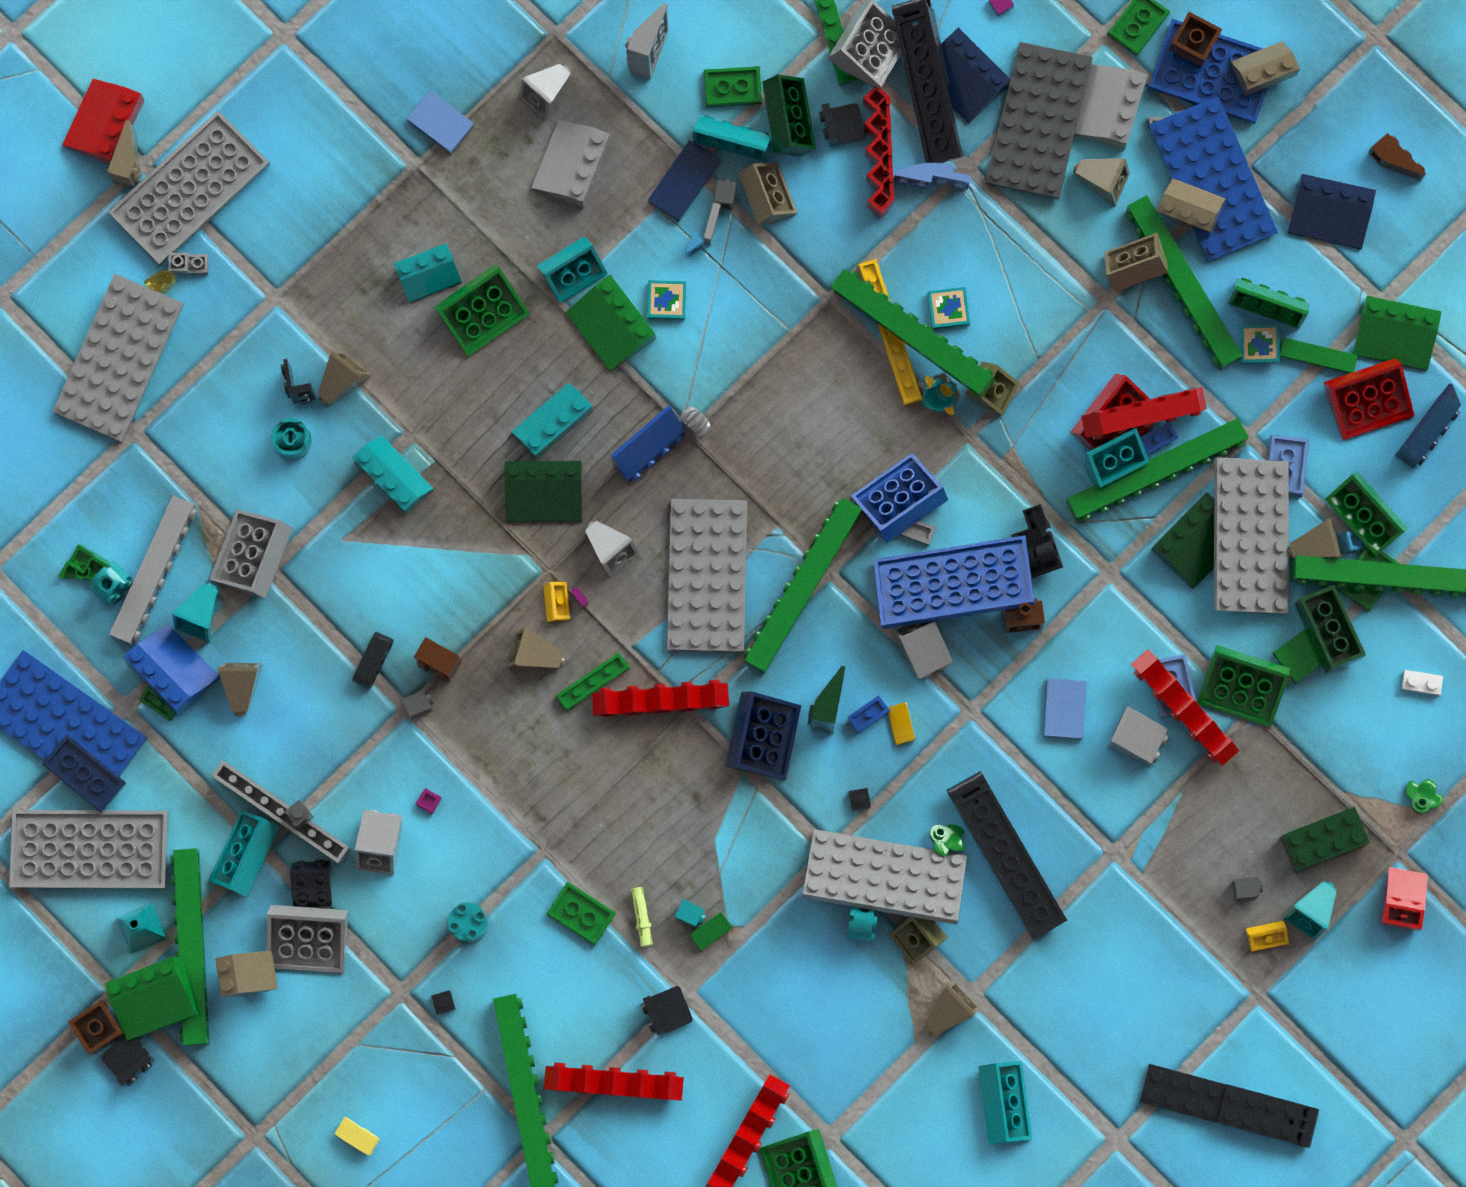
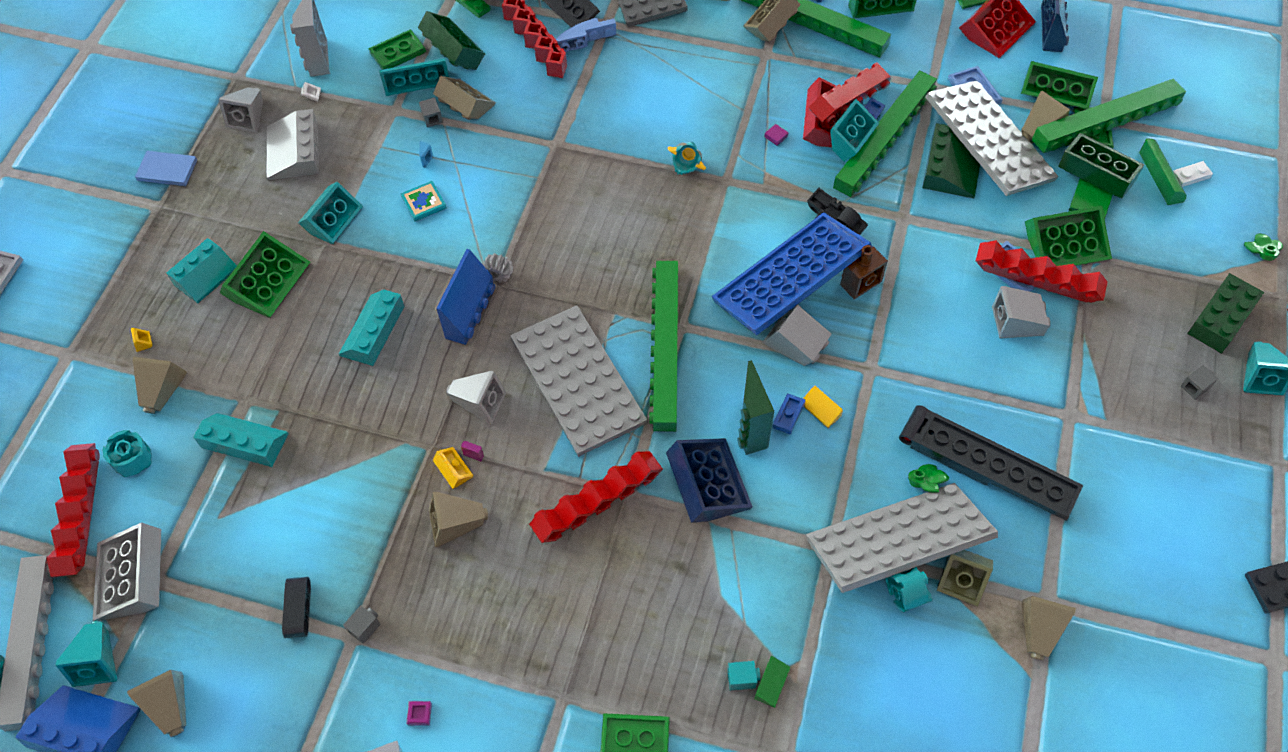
camera: 30 degrees left, 20 degrees down
black bracket [281,358,316,404] -> none
reddish brown brick [414,637,462,681] -> none
dark green slope [504,461,582,522] -> none
green tile [555,652,630,712] -> none
green slope [565,275,656,372] -> none
yellowish green pin [631,887,653,947] -> none
dark blue tile [648,140,721,222] -> none
light grey tile [704,202,721,244] -> none
black bracket [819,103,865,147] -> none
green brick [830,269,995,399] -> none
black plate [848,788,871,811] -> none
blue slope [851,453,948,543] -> none
yellow tile [858,259,923,406] -> none
light grey tile [899,521,936,546] -> none
tile [927,287,970,329] -> none
olive slope [965,362,1019,416] -> none
teal slope [978,1061,1032,1145] -> none
medium blue tile [1044,679,1086,739] -> none
tile [1241,324,1280,364] -> none
yellow slope [1246,921,1289,952] -> none
green tile [1280,337,1358,374] -> none
none -> red brick [46,443,100,577]
none -> yellow slope [131,328,153,352]
none -> white slope [301,82,321,102]
none -> magenta tile [764,124,789,145]
none -> green brick [1139,138,1187,205]

